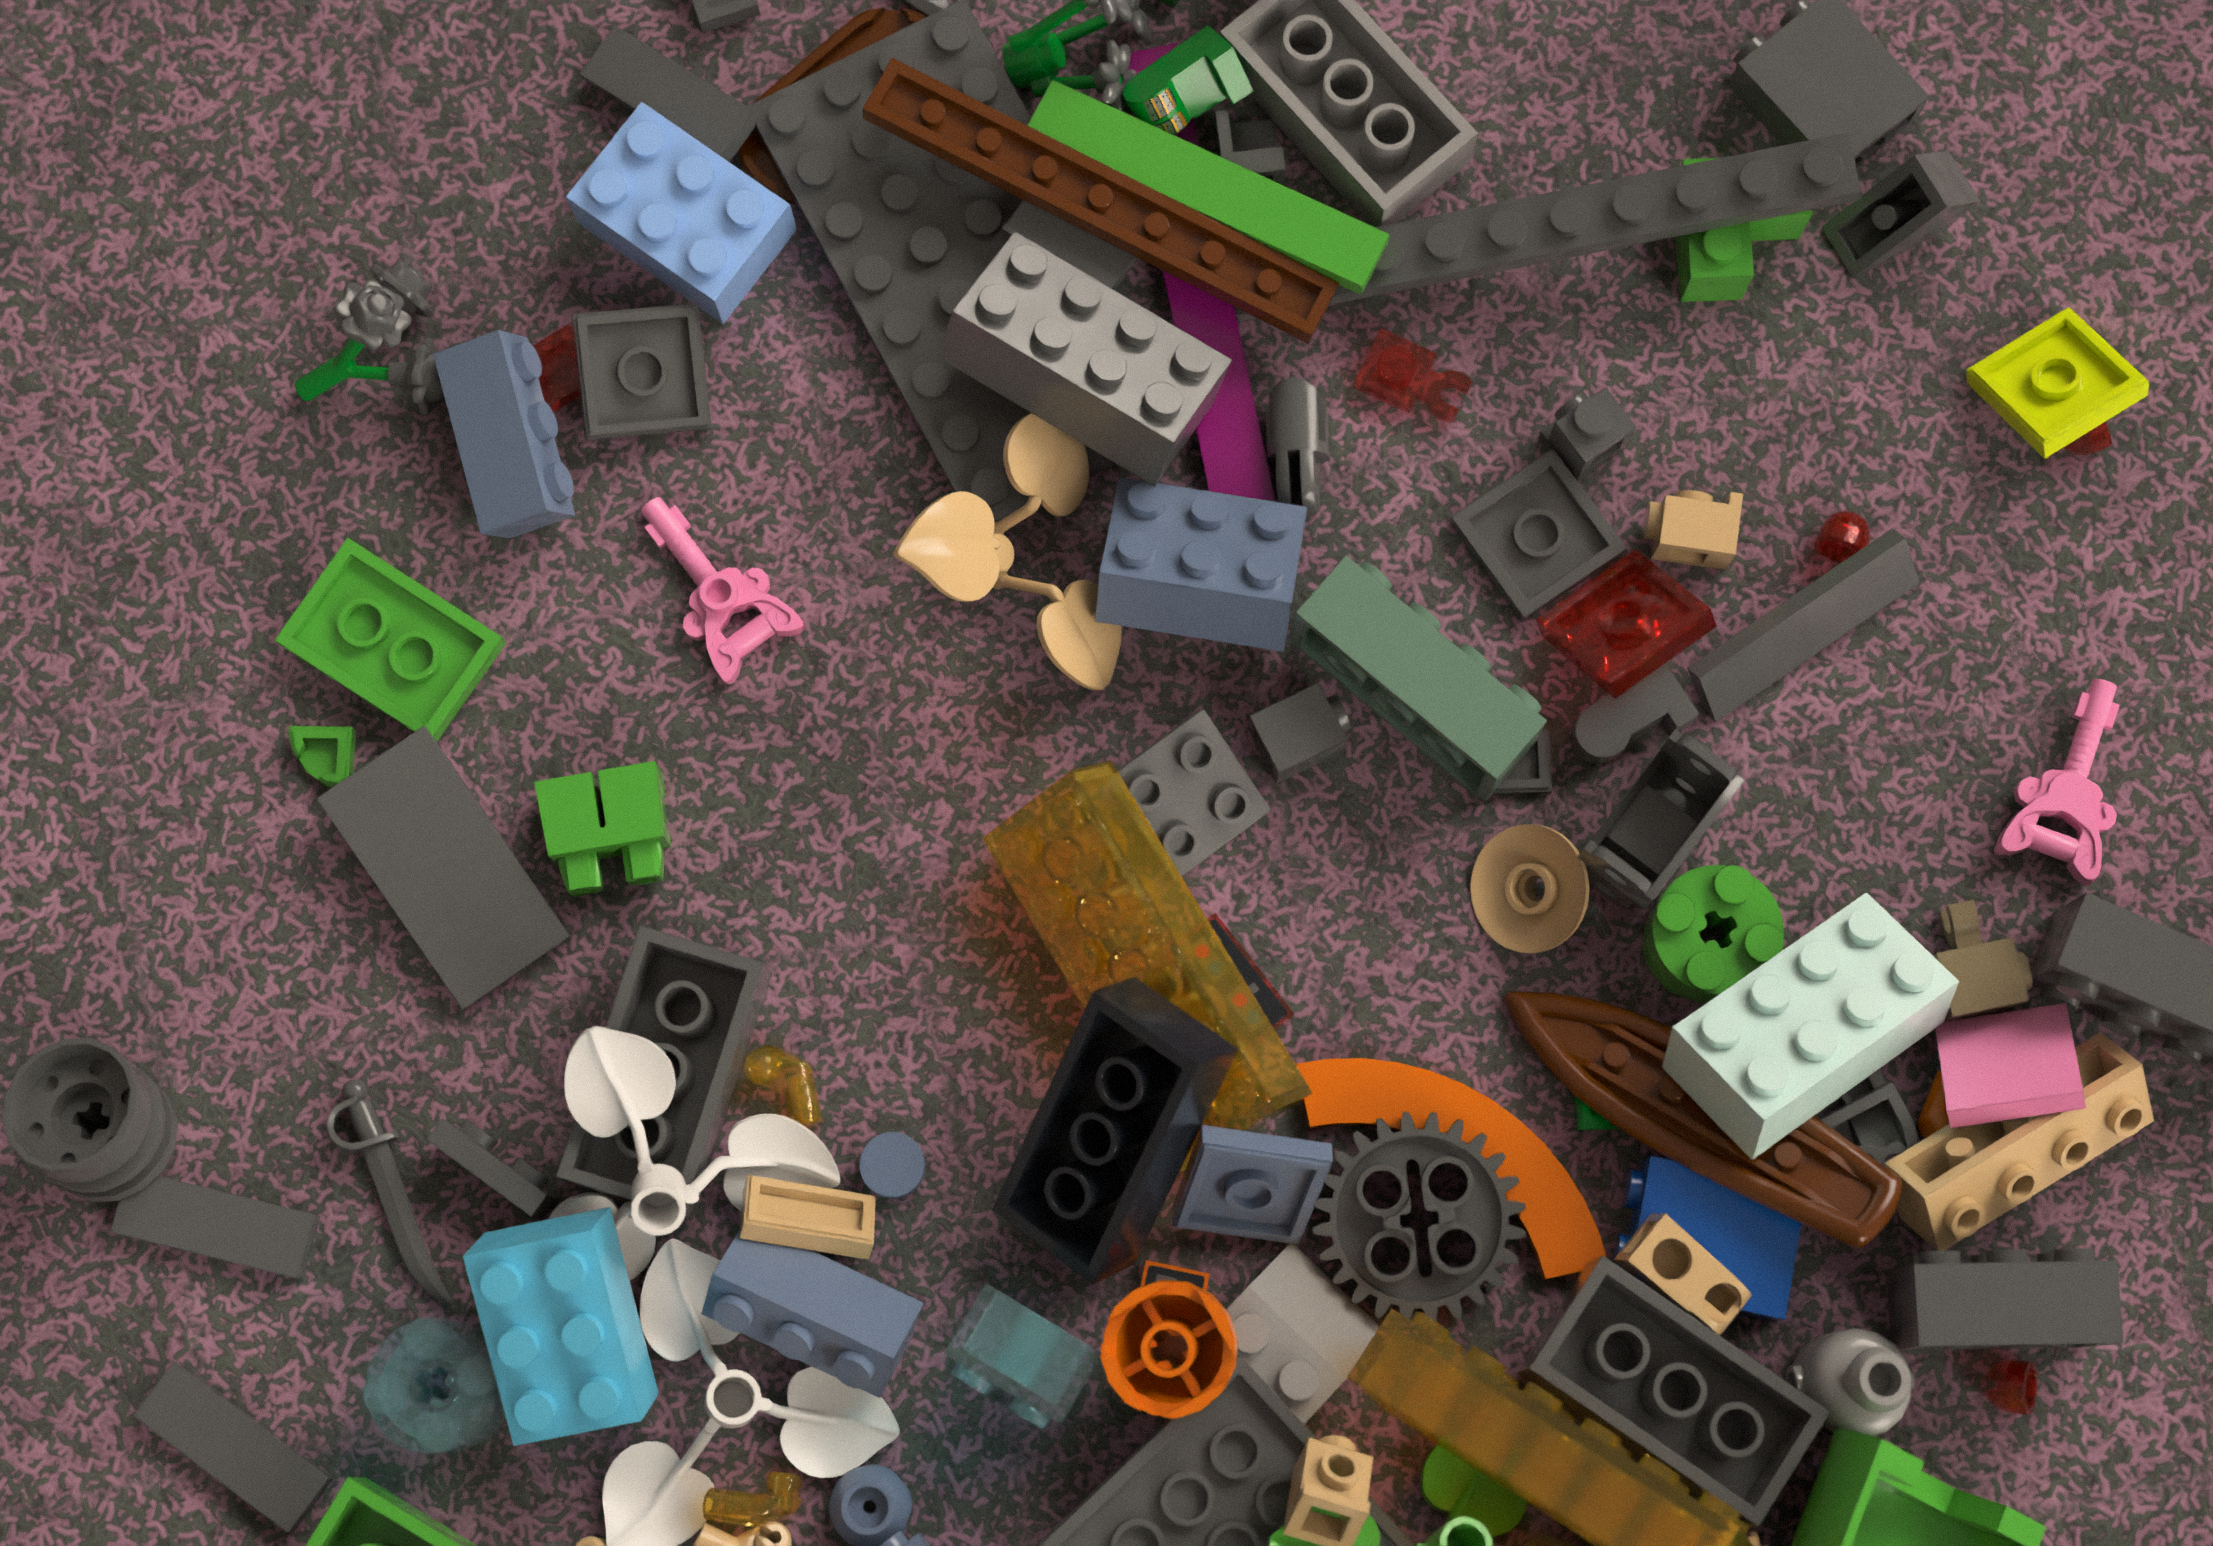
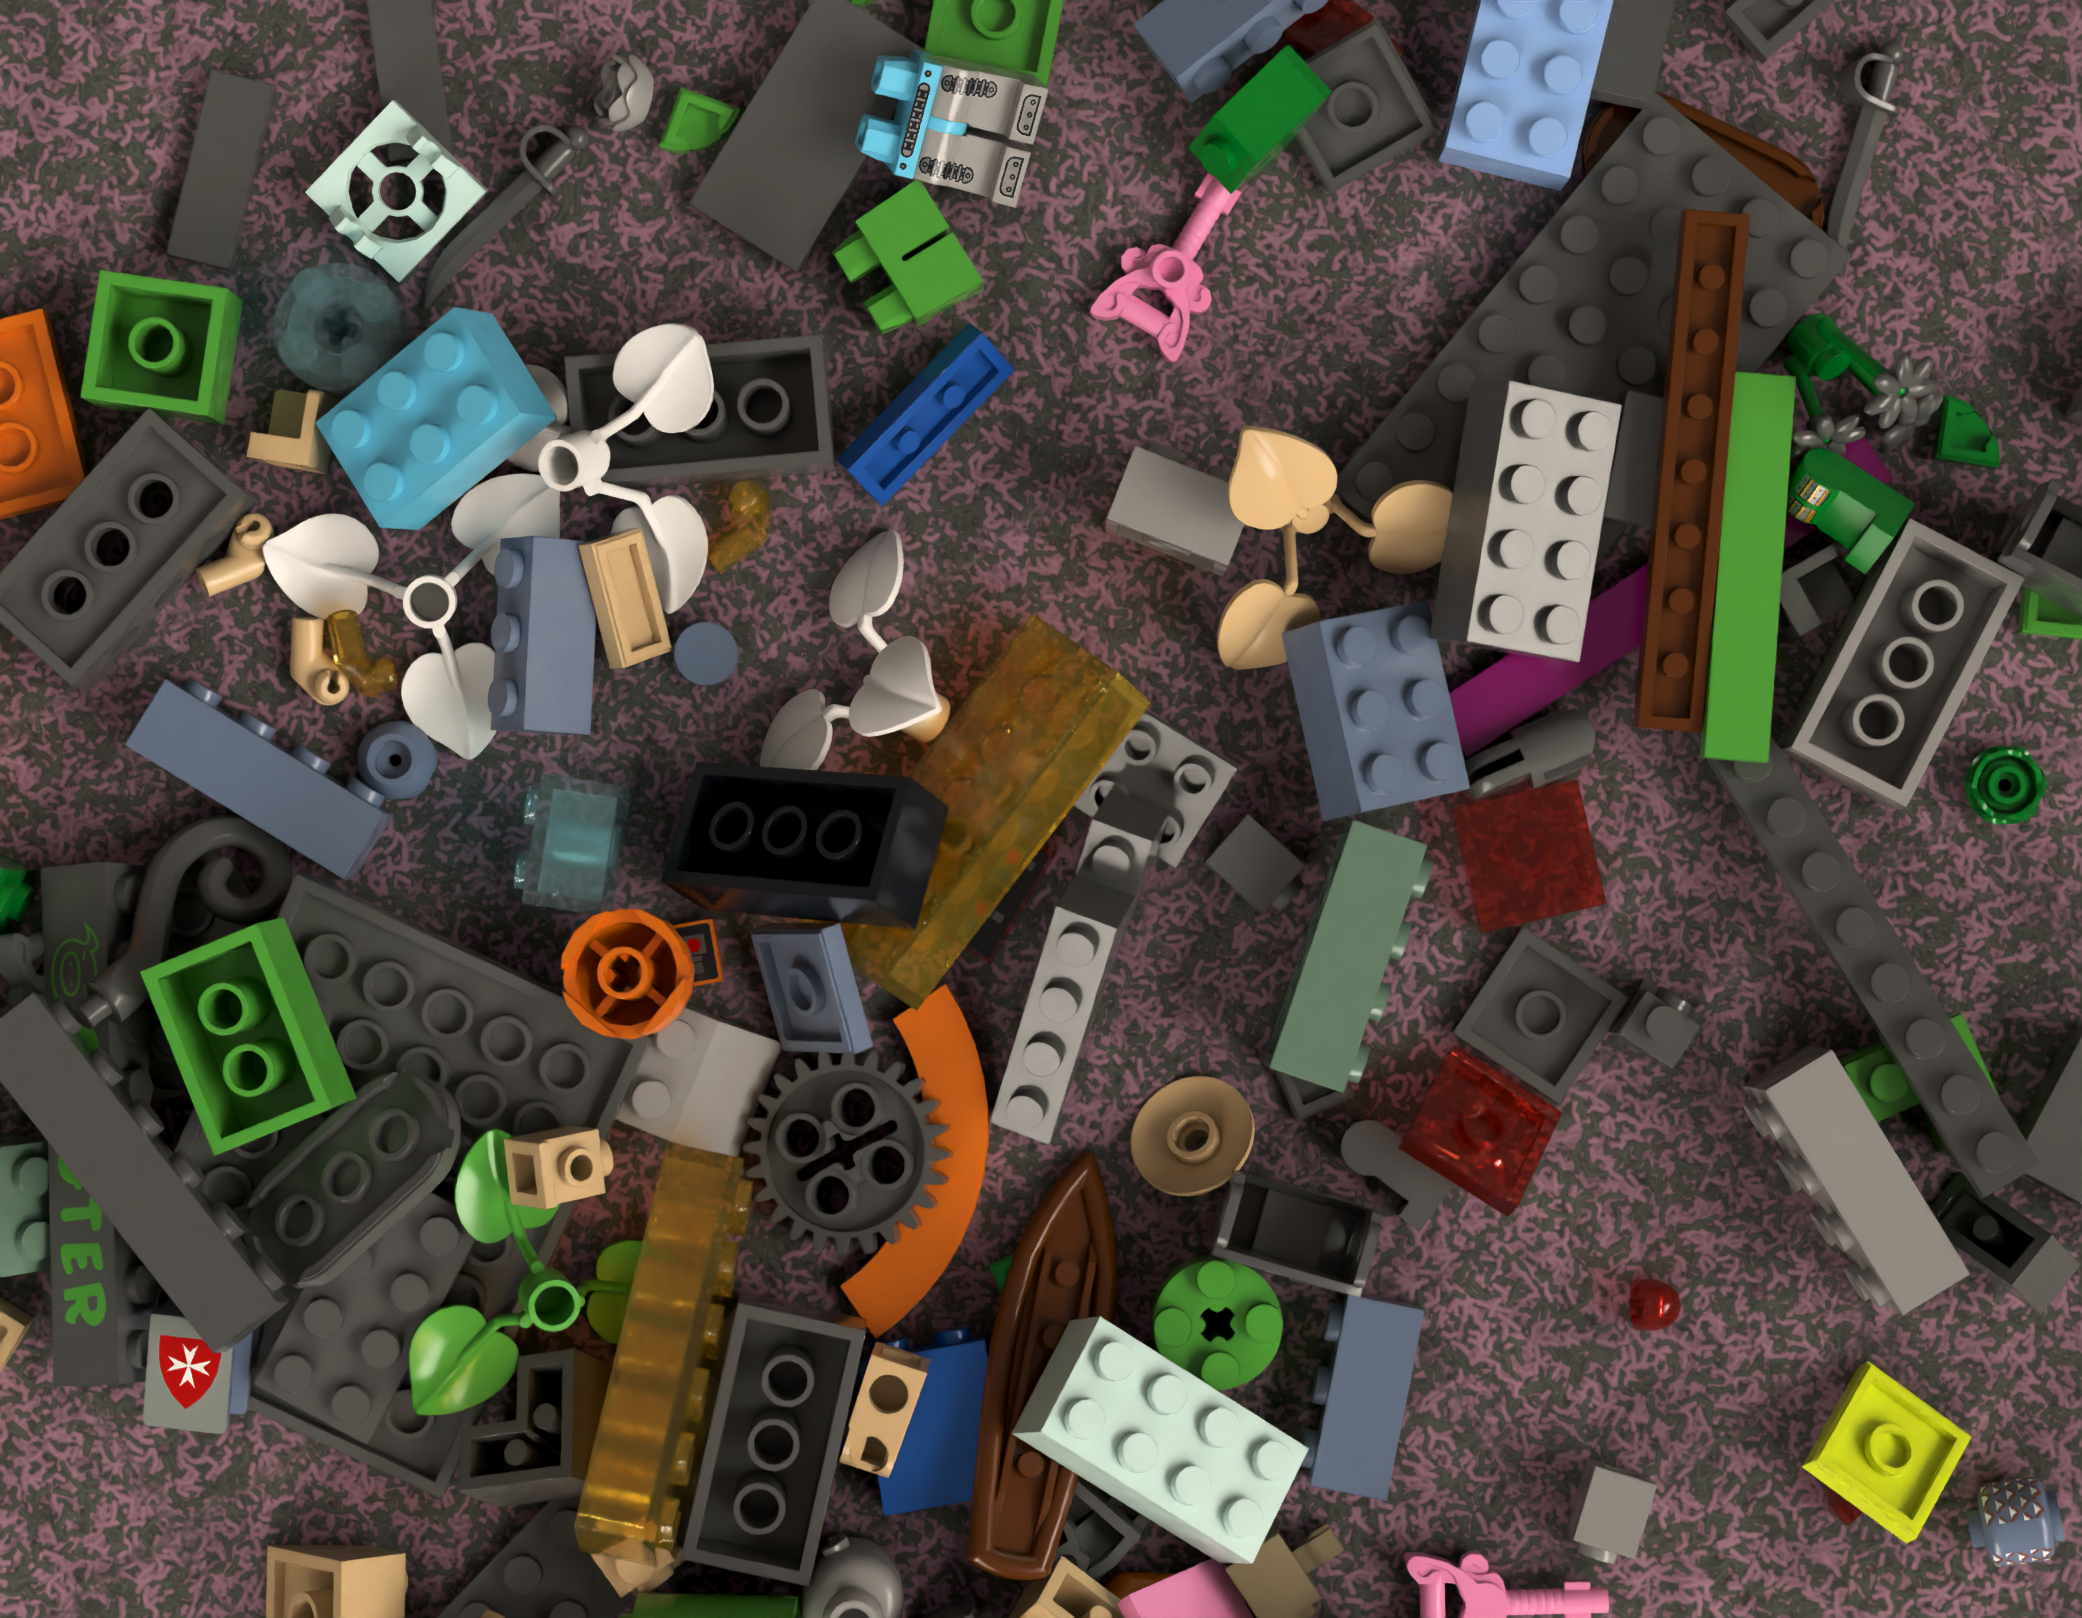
camera: 65 degrees right, 10 degrees up
dark grey plate [427,1118,557,1221] -> none
clear red plate [1353,328,1472,422] -> none
tan brick [1643,490,1743,570] -> none
dark grey tile [1687,529,1919,722] -> none
none -> tan panel [246,389,340,474]
none -> light aqua piece [305,100,488,282]
none -> light grey plate [594,53,654,132]
none -> bright green tile [659,87,742,154]
none -> white plant [760,528,950,770]
none -> blue plate [836,323,1015,506]
none -> hips [855,49,1049,208]
none -> arch [990,790,1170,1145]
none -> light grey brick [1105,442,1244,577]
none -> green slope [1188,45,1332,194]
none -> sand blue brick [1301,1293,1424,1501]
none -> clear red plate [1450,779,1607,933]
none -> light grey brick [1565,1458,1657,1564]
none -> light grey brick [1743,1045,1970,1315]
none -> green plate [1965,746,2047,825]
none -> sand blue head [1966,1477,2065,1567]

